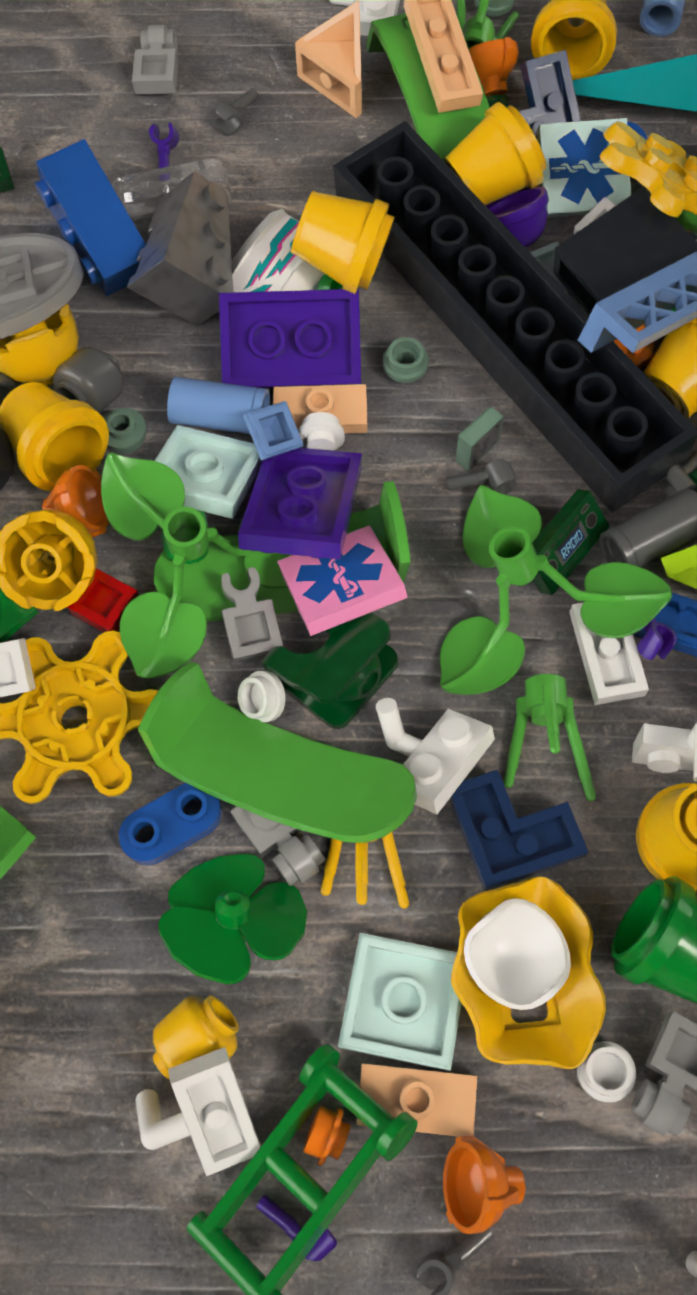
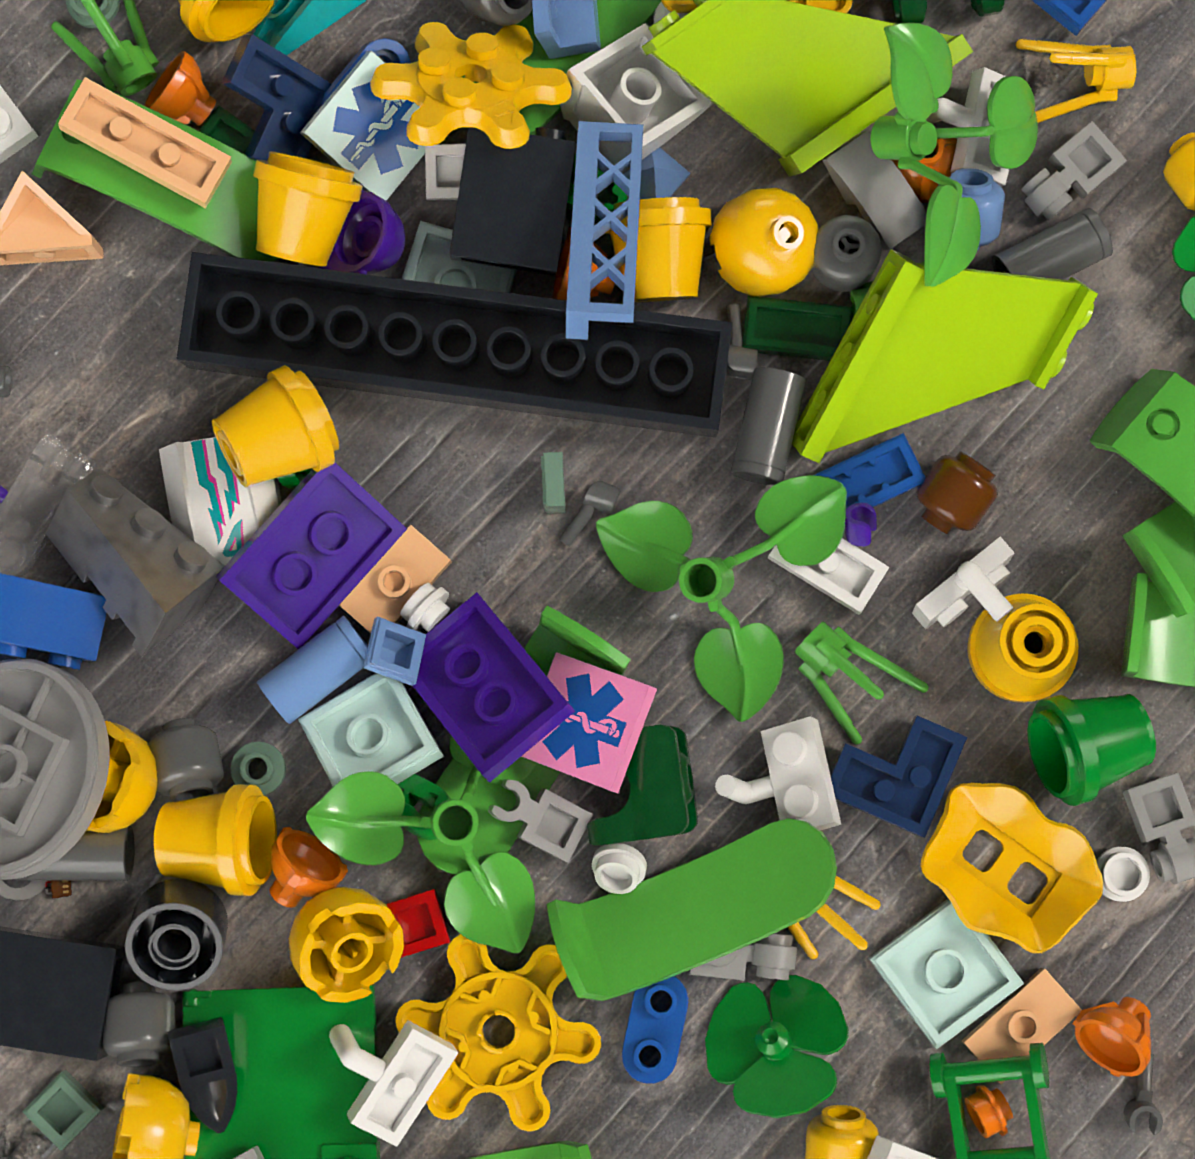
camera: 50 degrees left, 15 degrees up
sand green plate [383,337,429,383] -> none
white helmet [464,898,571,1010] -> none
dark green tile [532,489,610,595] -> none

